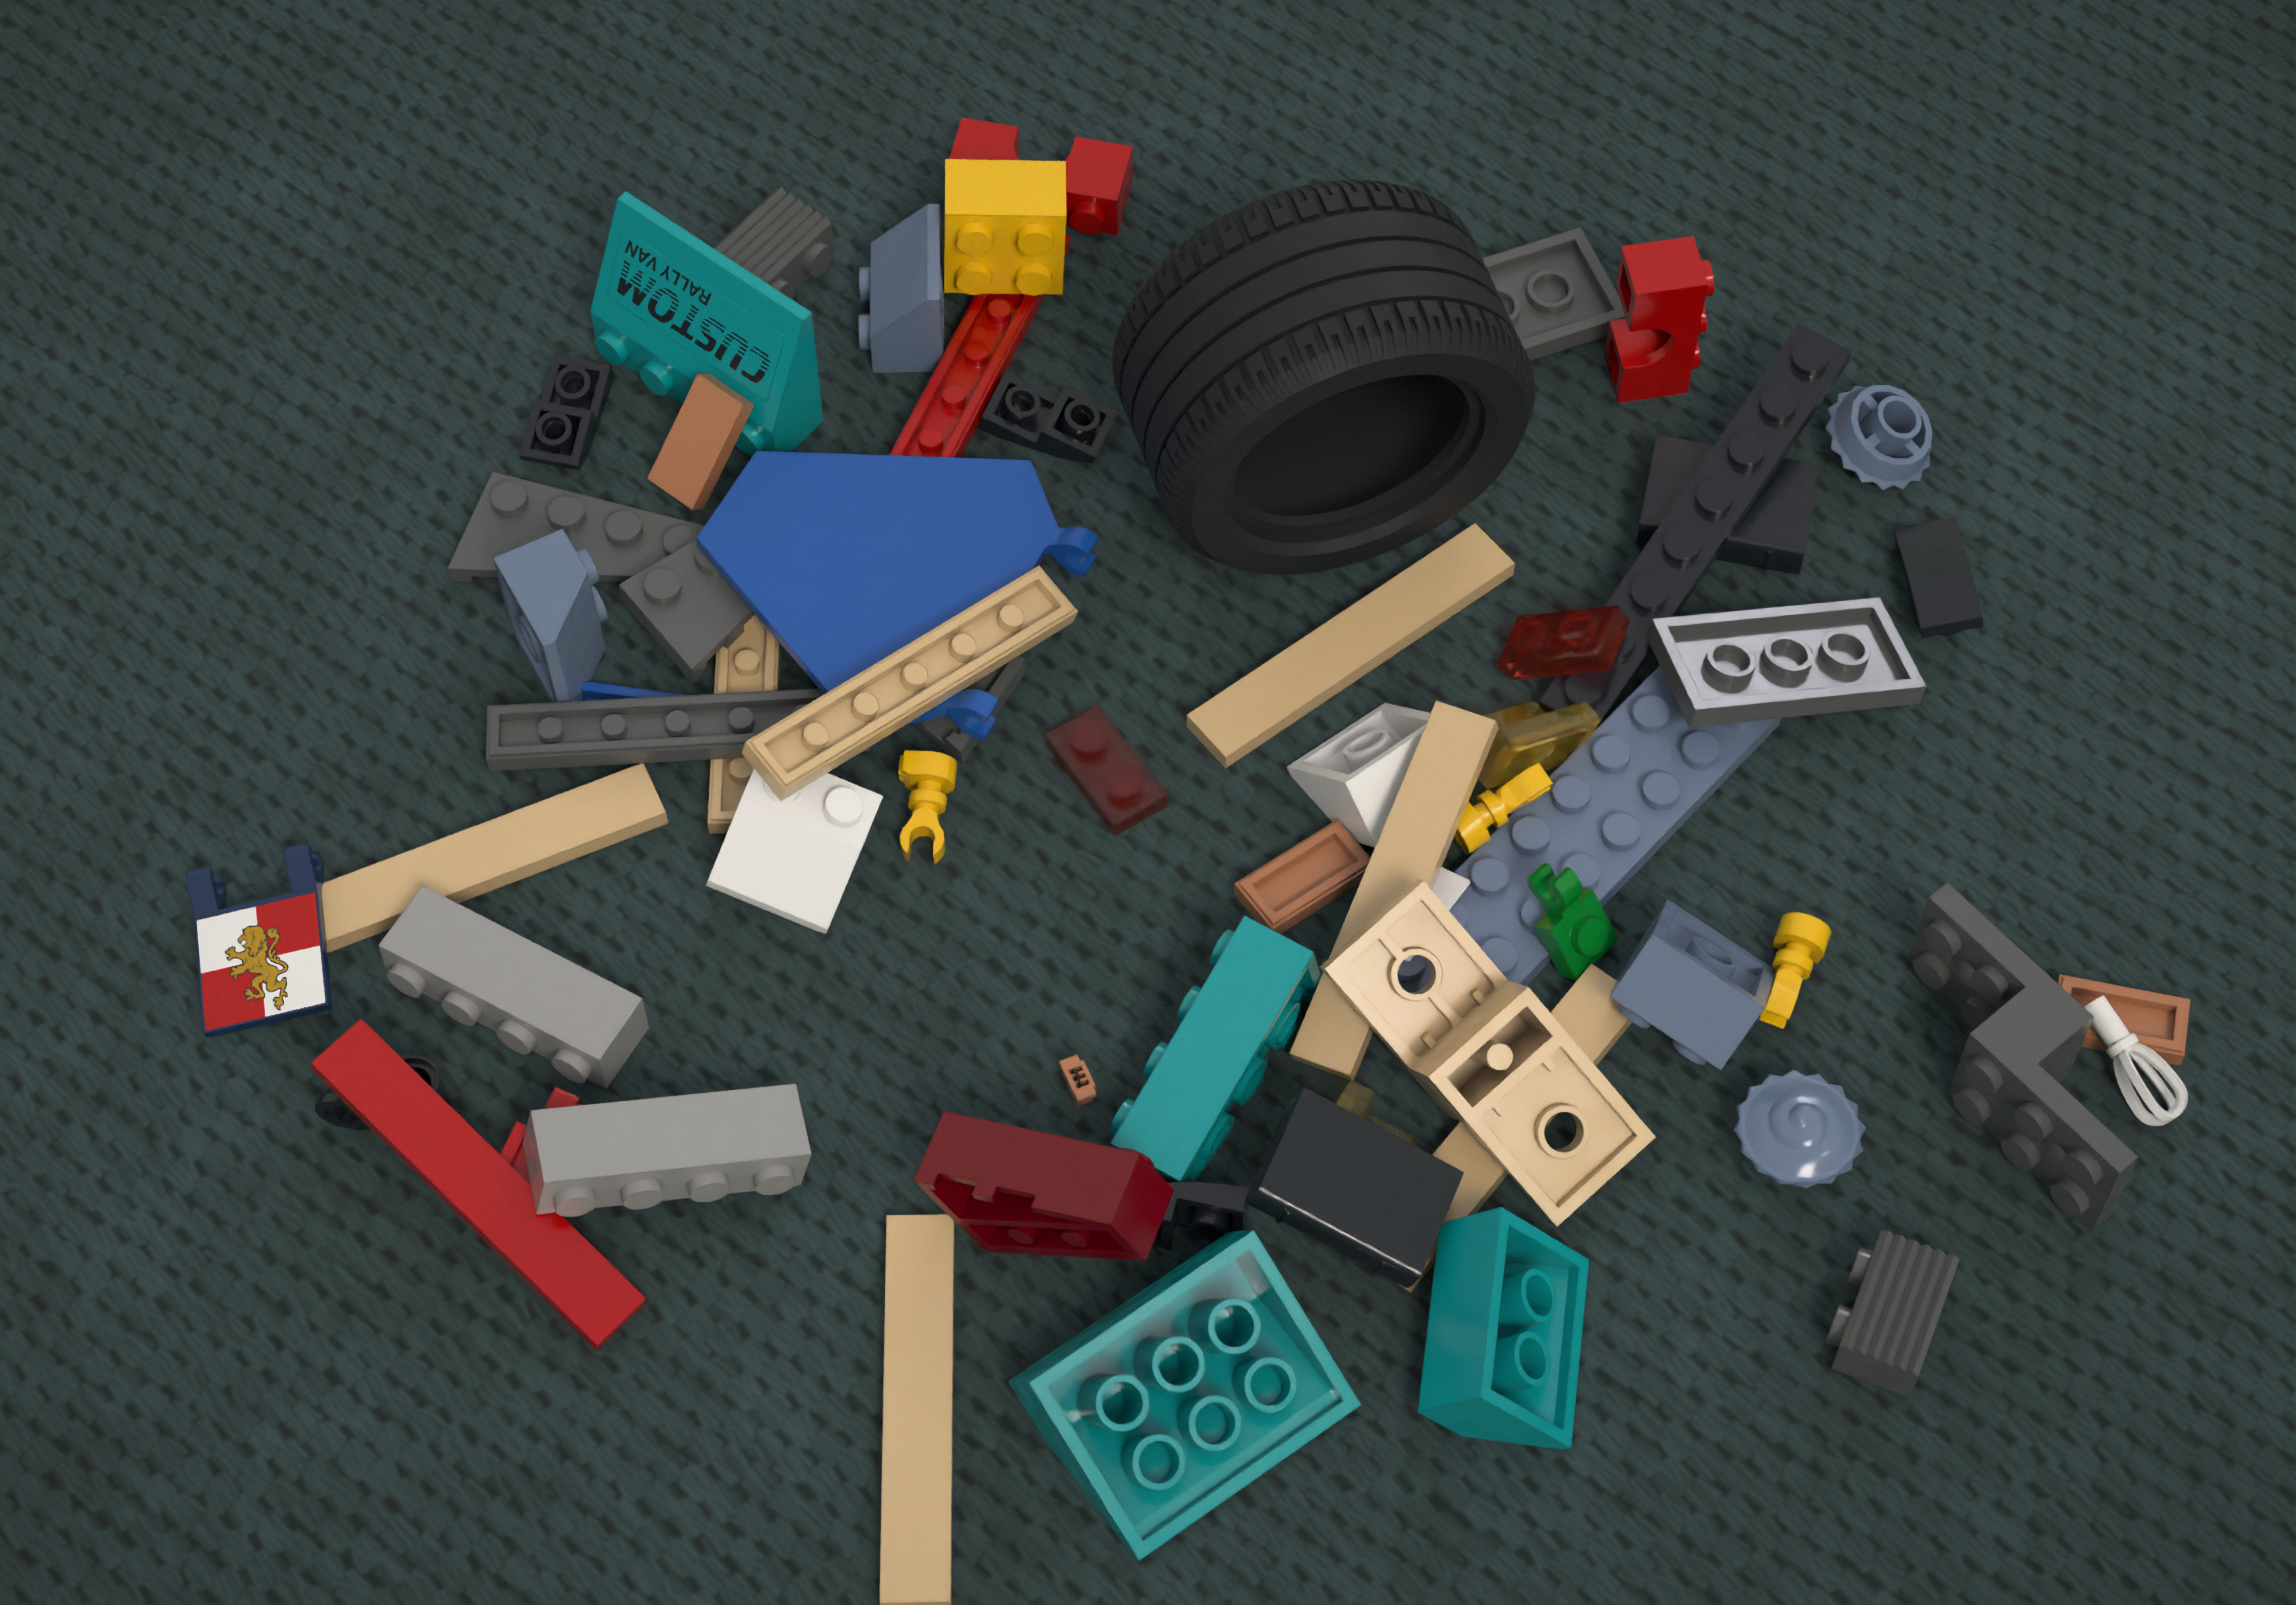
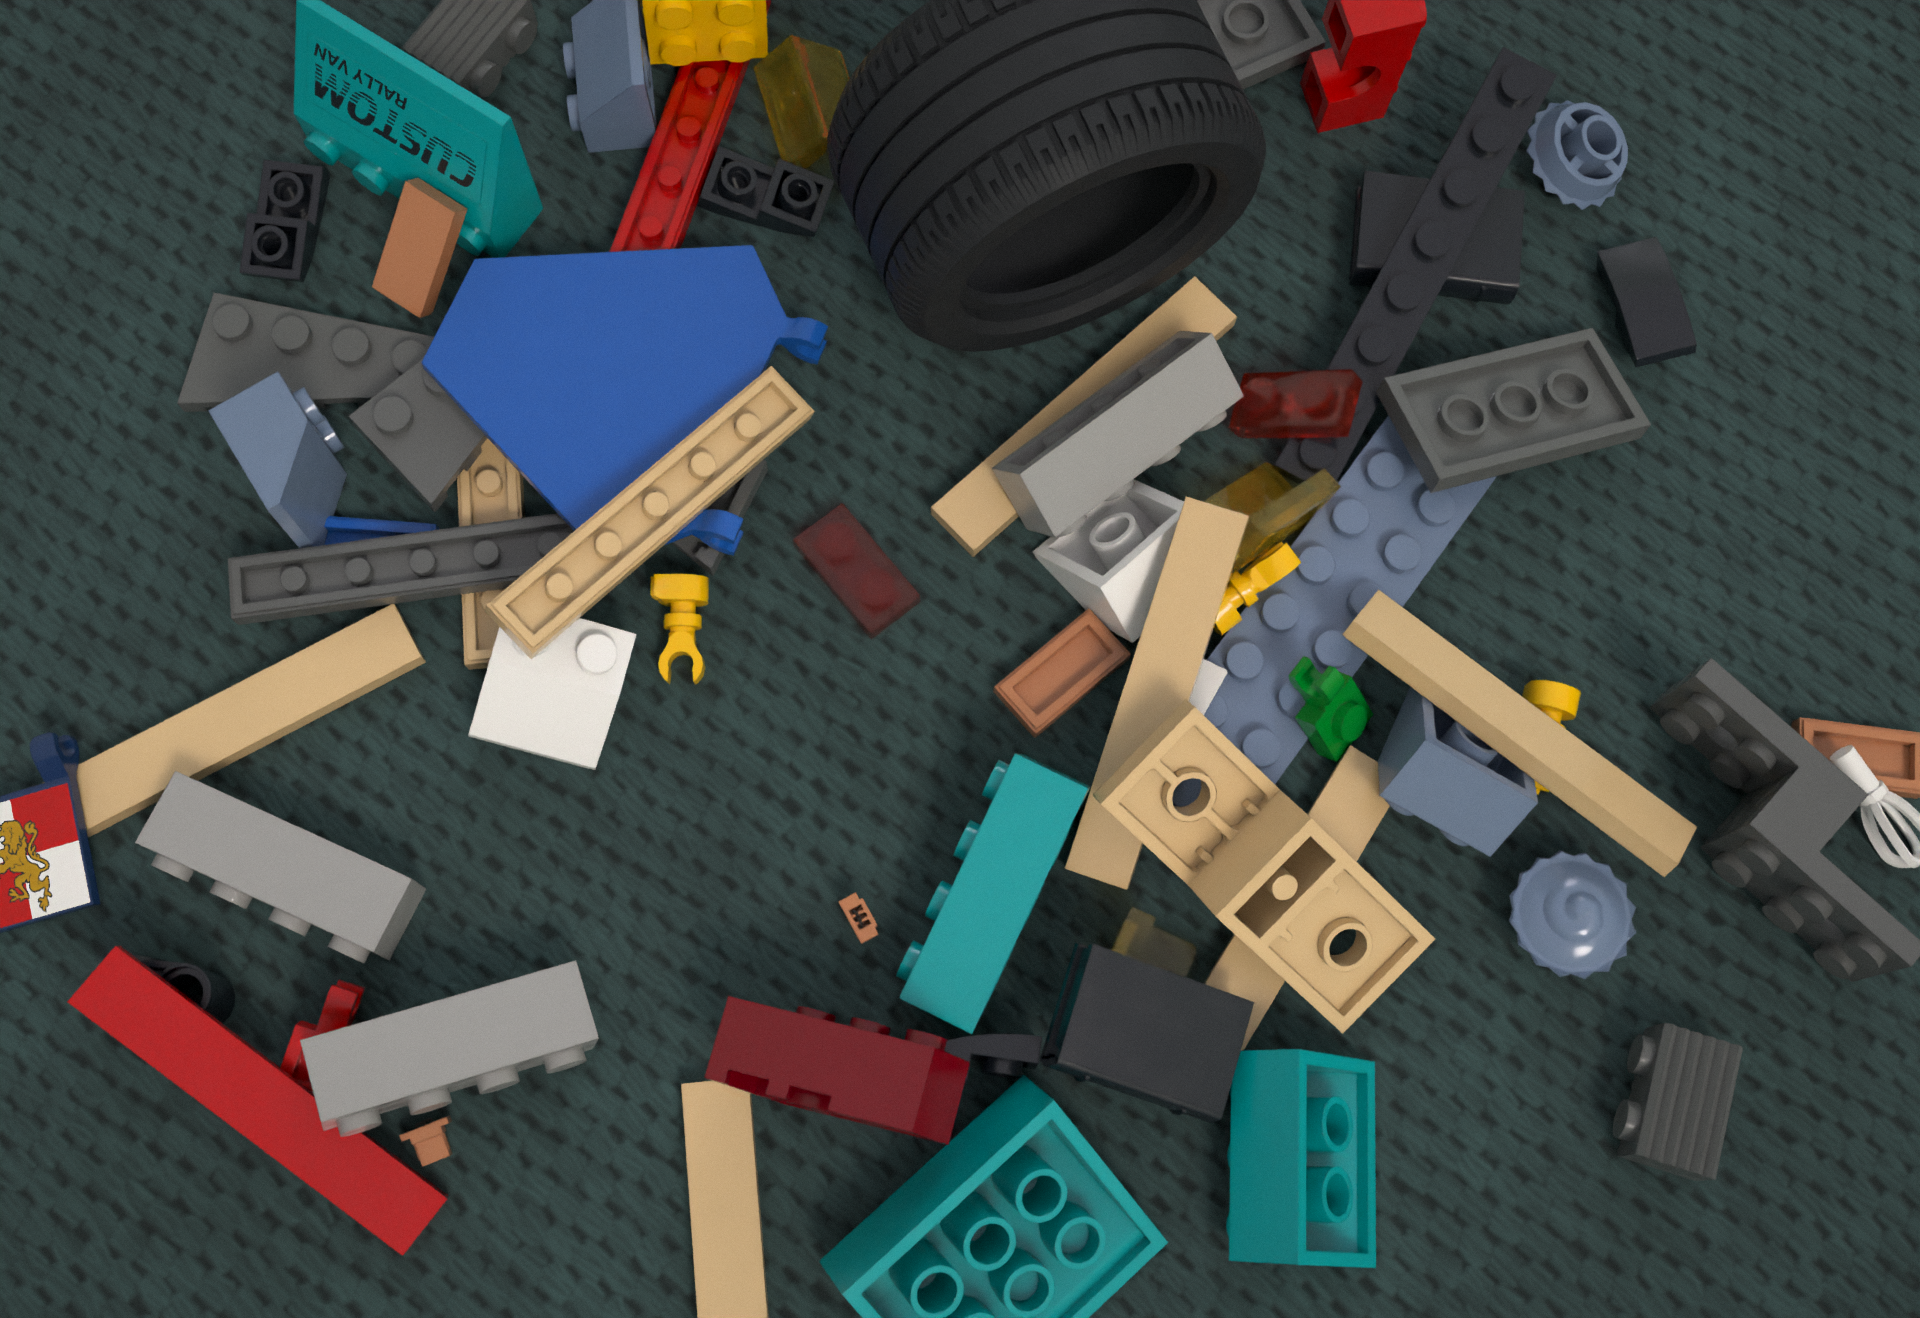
camera: 10 degrees left, 15 degrees up
none -> nougat piece [399,1115,452,1167]
none -> clear yellow panel [753,35,850,169]
none -> light grey brick [992,331,1244,537]
none -> tan tile [1343,589,1697,877]

